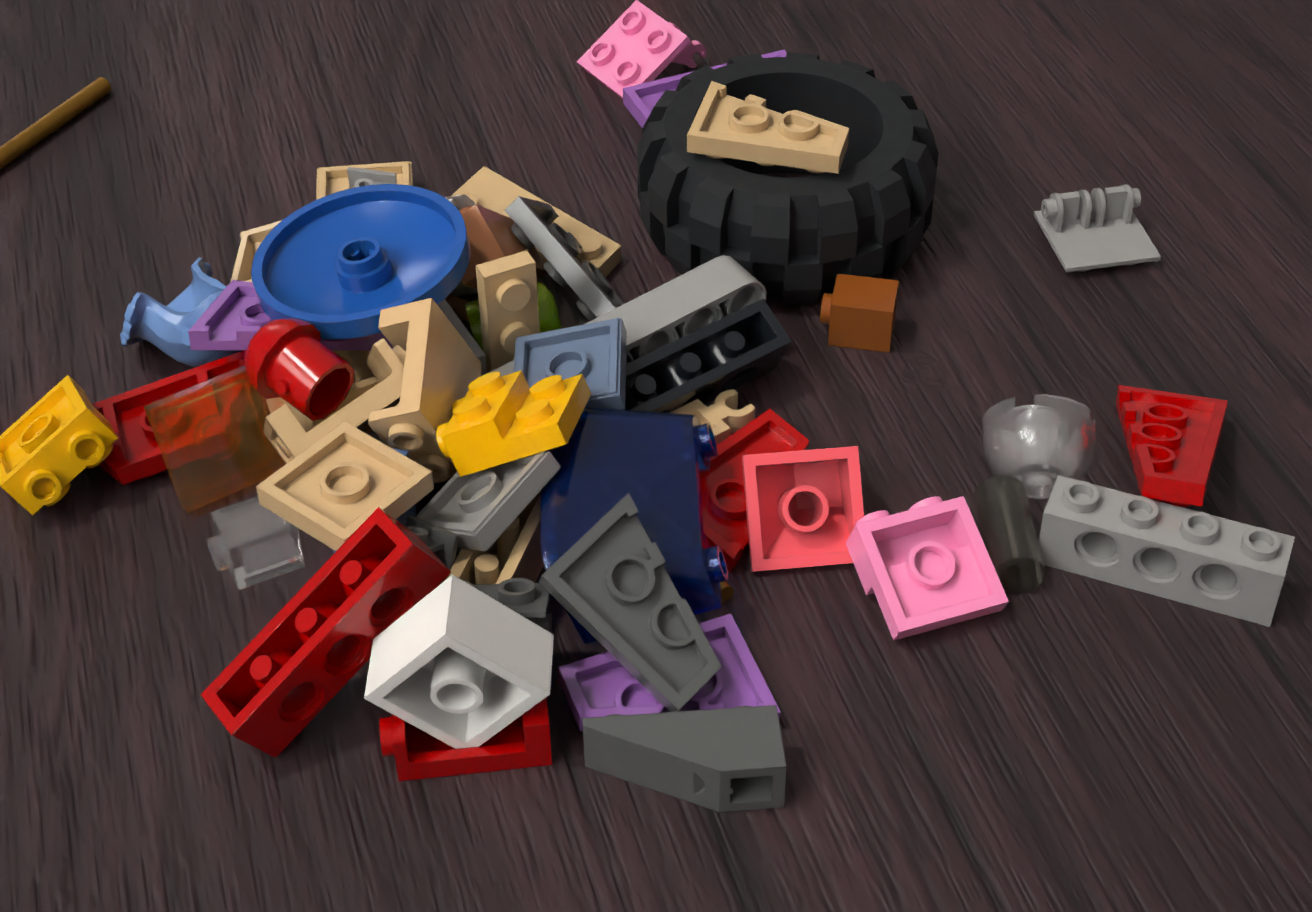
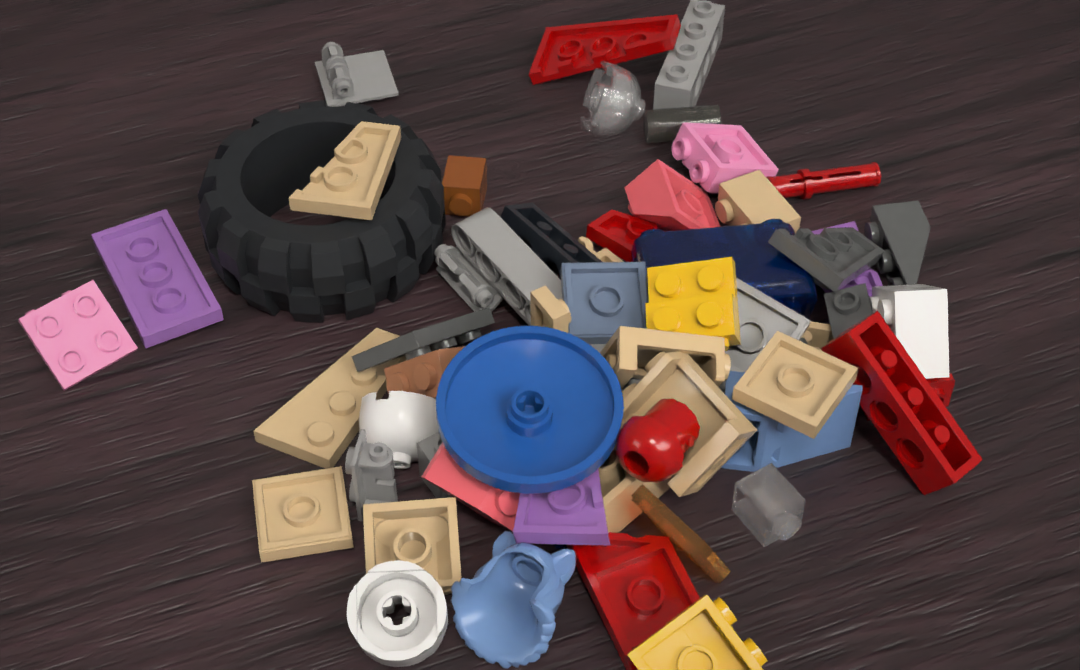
camera: 95 degrees left, 5 degrees up
none -> white brick [347,561,448,667]
none -> tan brick [715,170,801,260]
none -> red pin [766,162,881,200]

